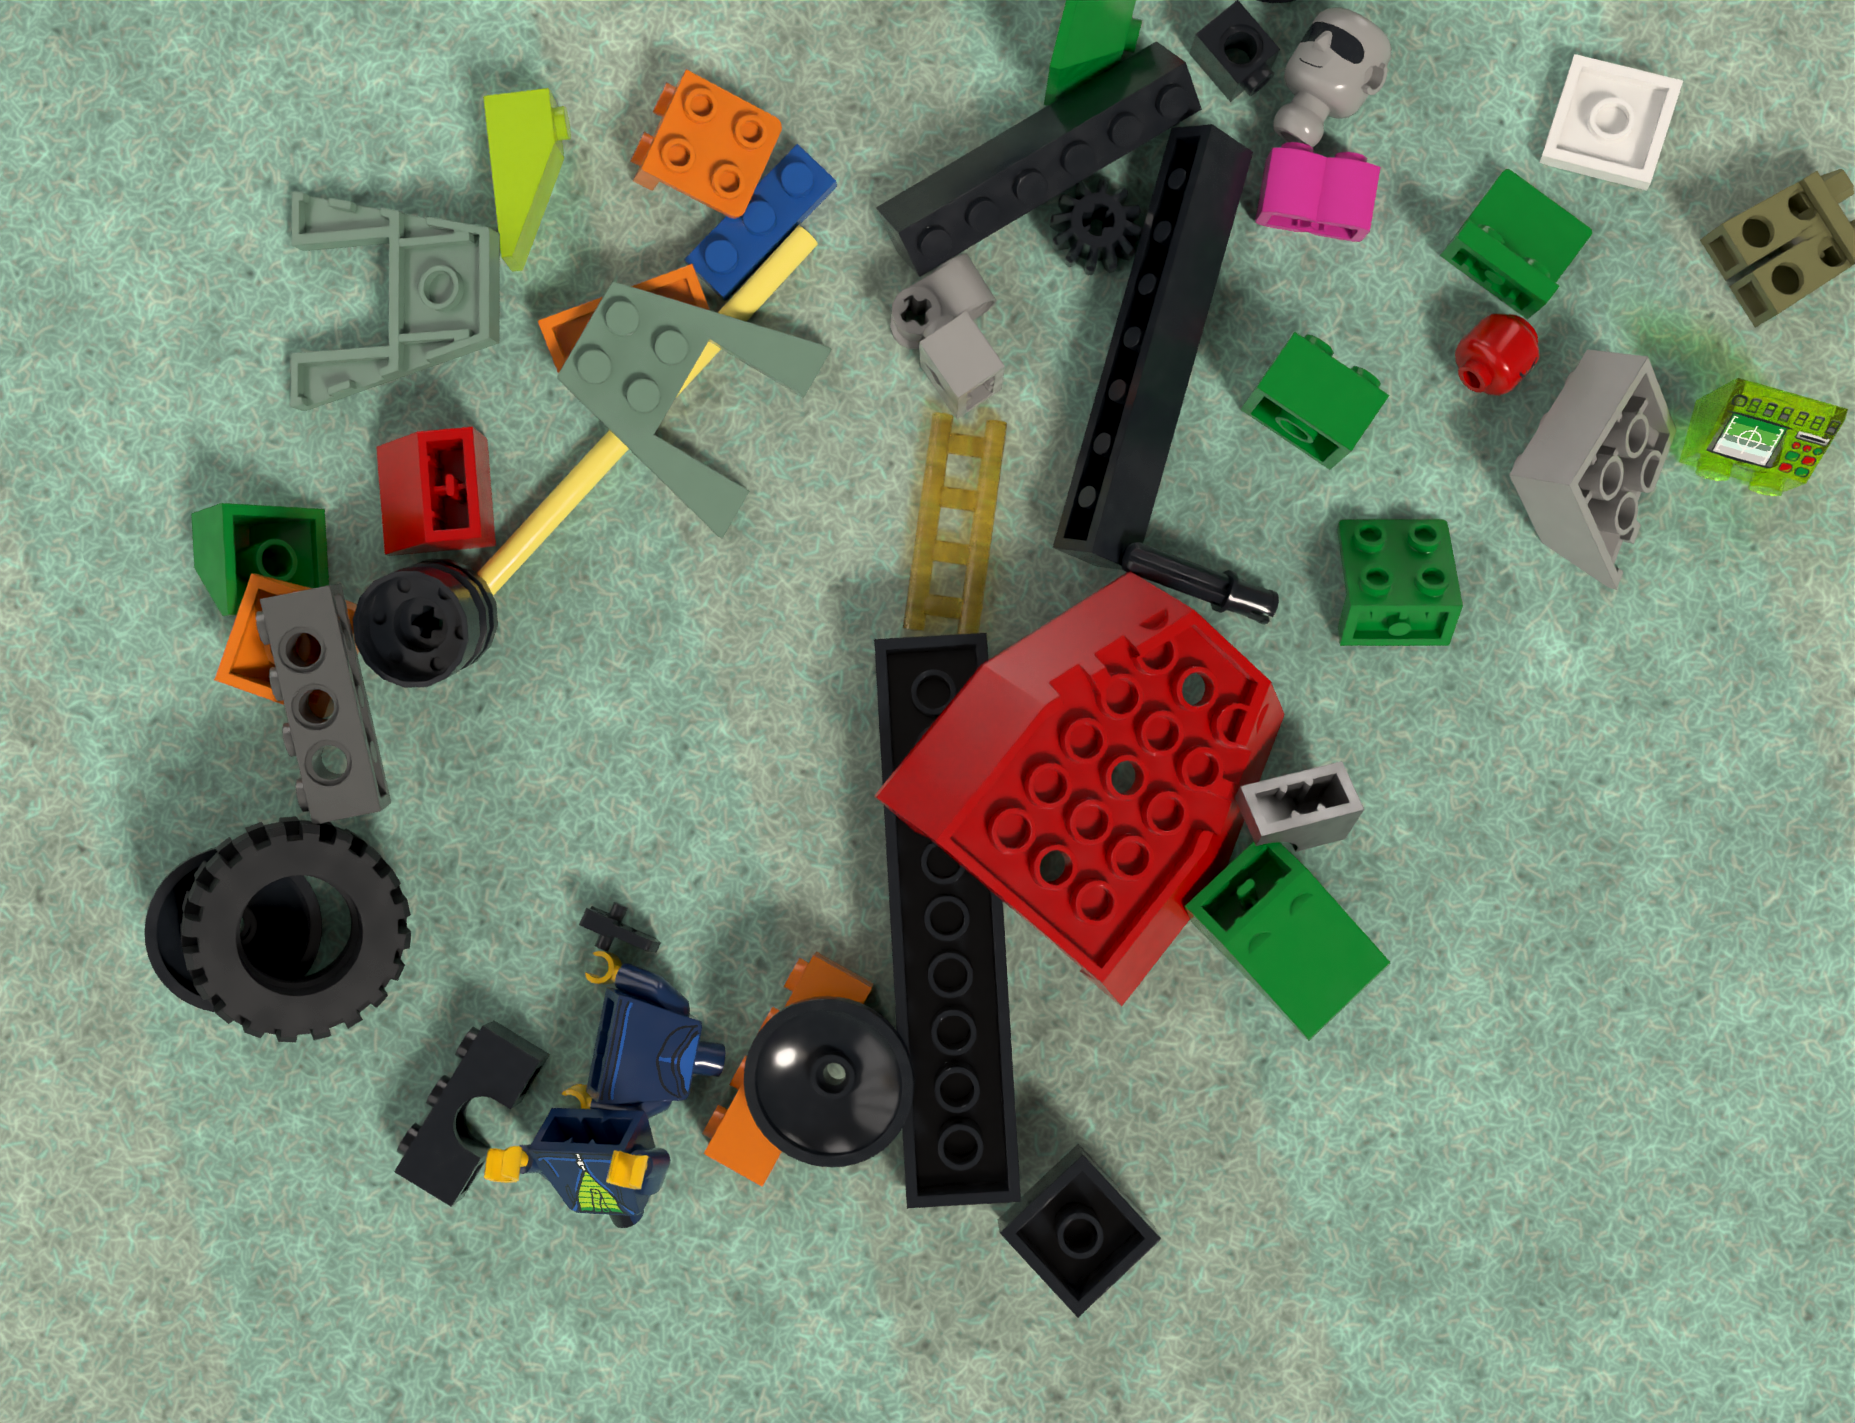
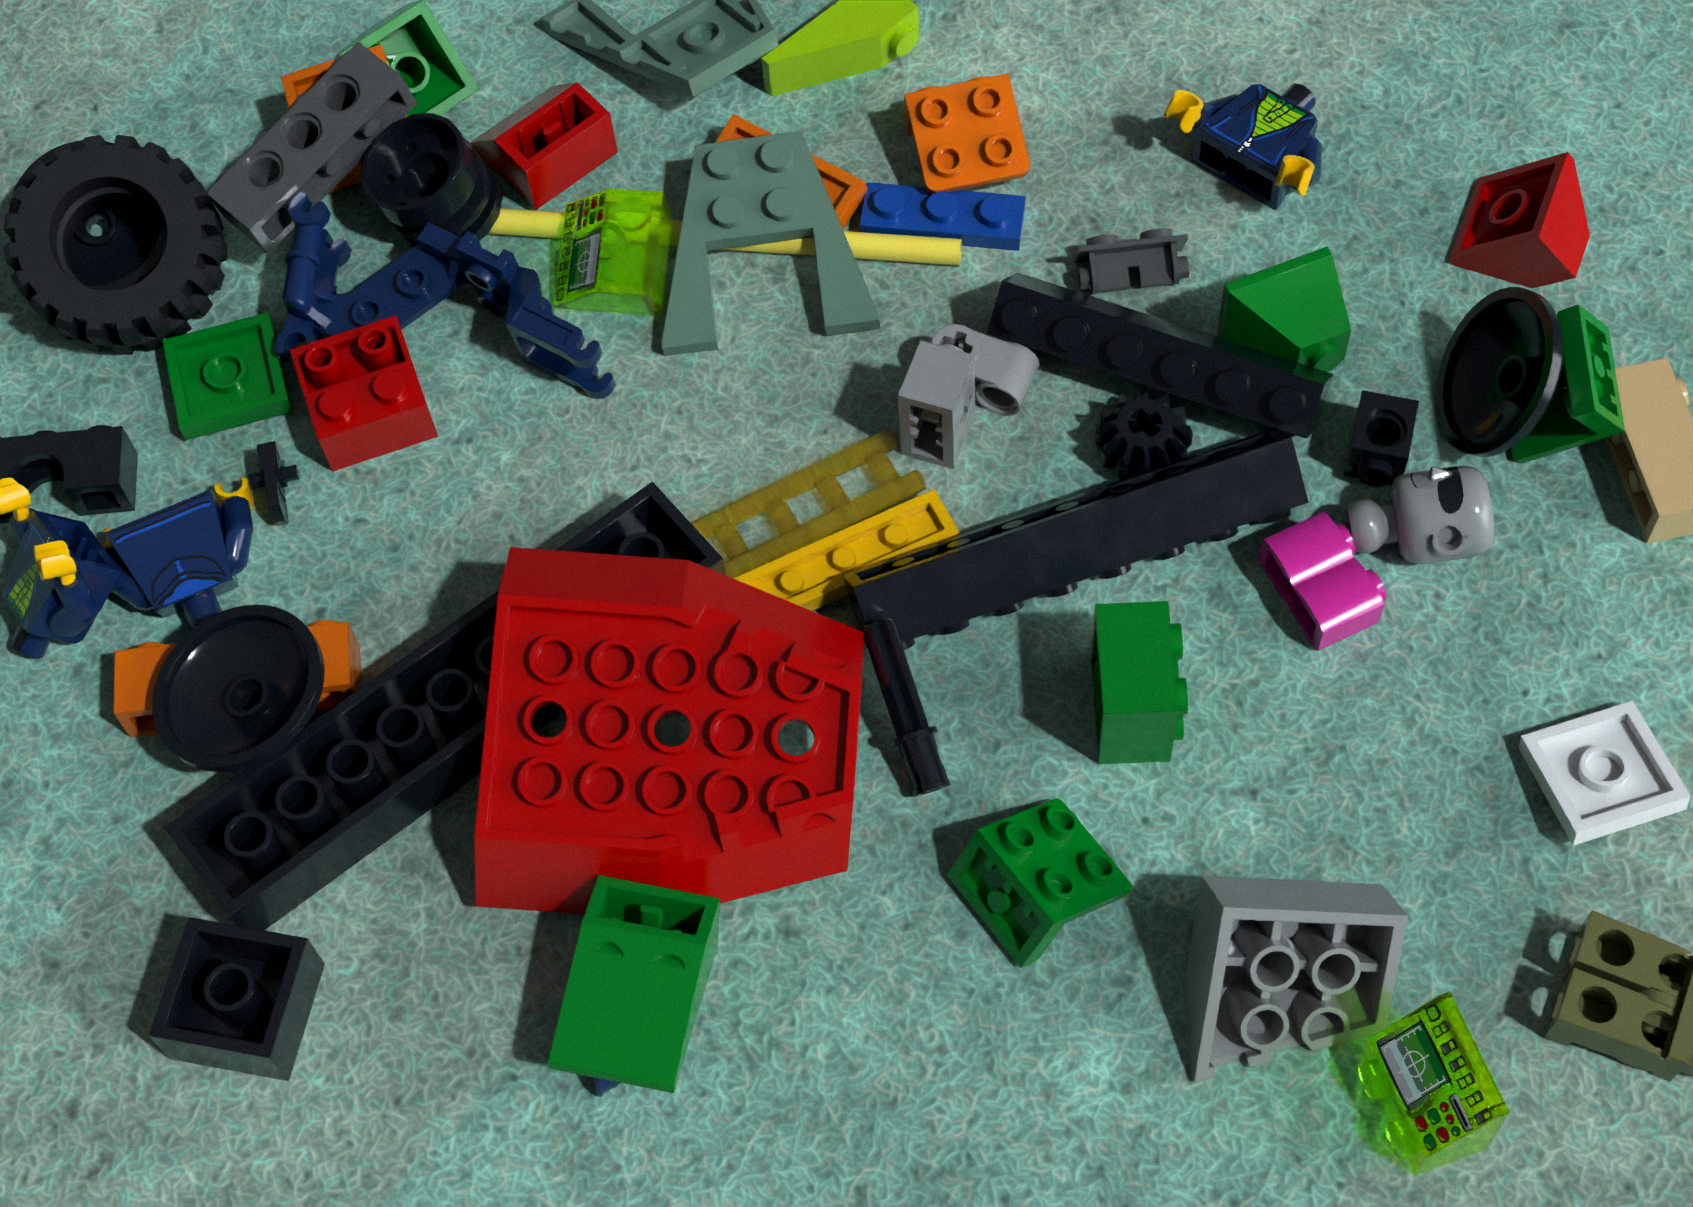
camera: 55 degrees right, 25 degrees down
flat silver arch [1235,761,1365,852] -> none
green bracket [1440,169,1592,320] -> none
red head [1455,313,1539,396] -> none
none -> green plate [162,312,293,440]
none -> dark blue piece [275,192,616,399]
none -> red slope [290,315,438,472]
none -> clear neon green slope [553,188,673,316]
none -> yellow plate [733,489,960,611]
none -> dark grey hinge [1074,228,1189,294]

